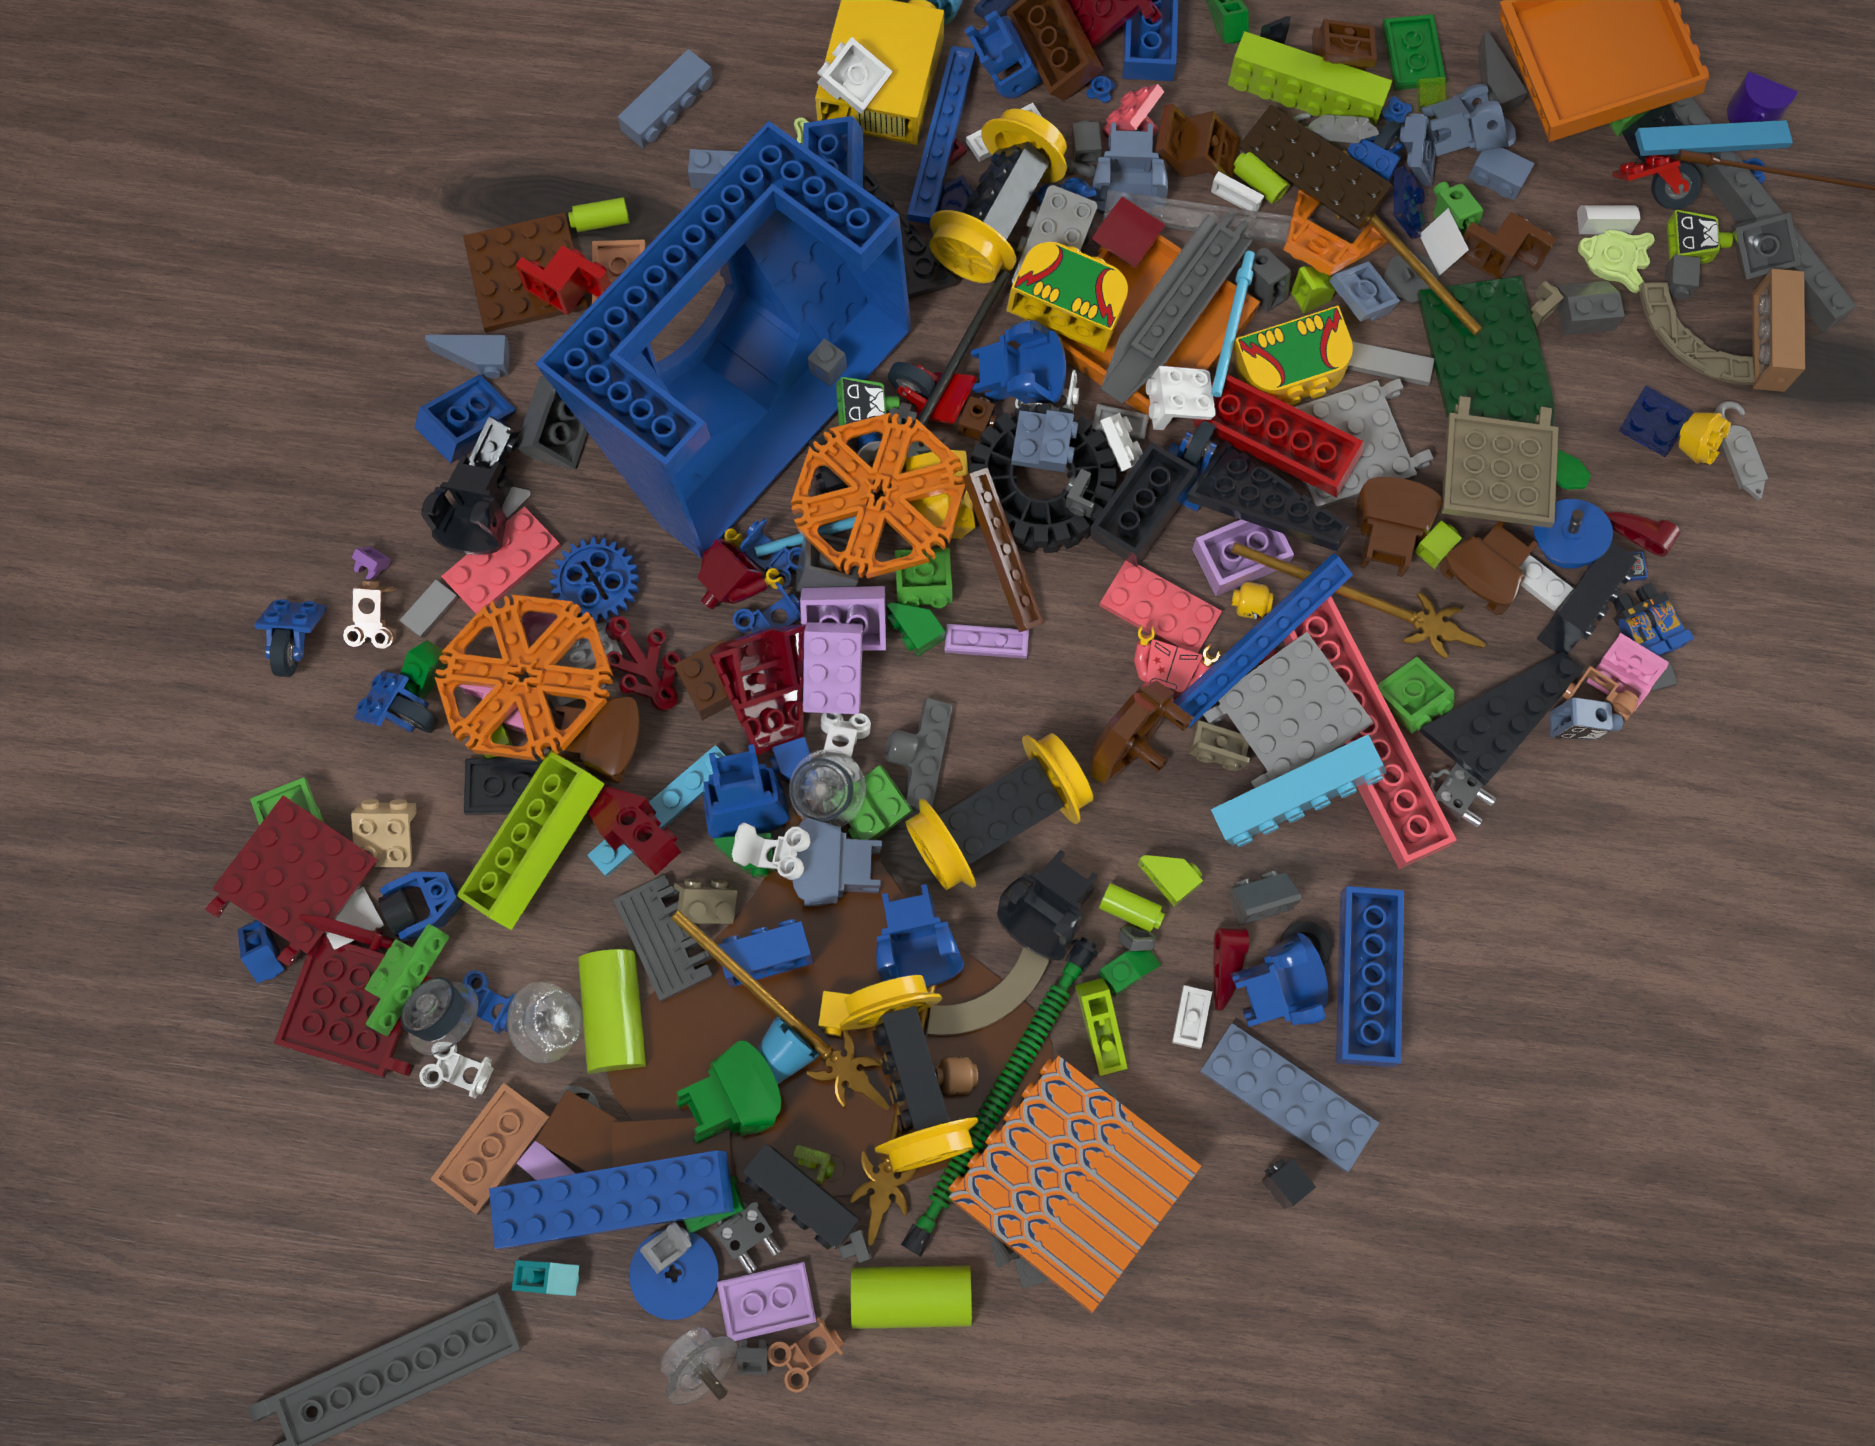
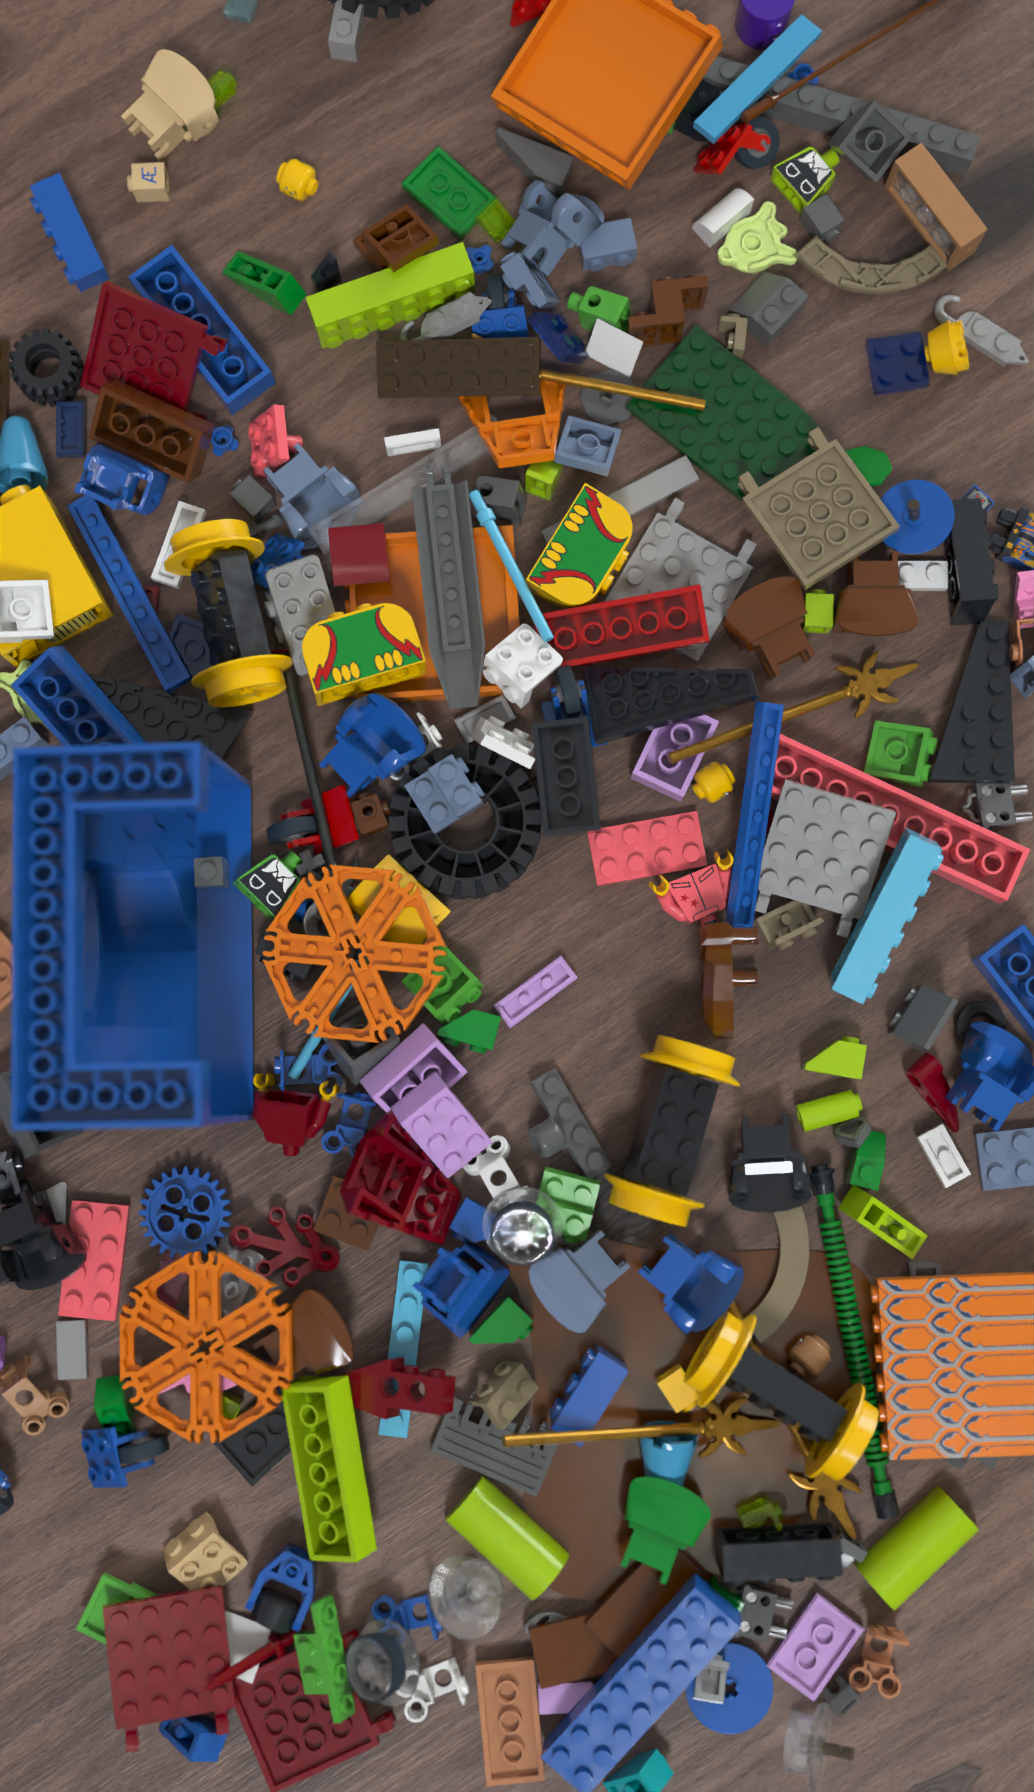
camera: 40 degrees left, 10 degrees up
white piece [732,823,810,880] -> none
reddish brown plate [962,467,1044,632] -> none
dark grey bracket [1065,469,1094,517] -> none
reddish brown bracket [1155,103,1241,179] -> none
lime brick [1233,152,1290,205] -> none
dark red piece [1604,512,1680,557] -> none

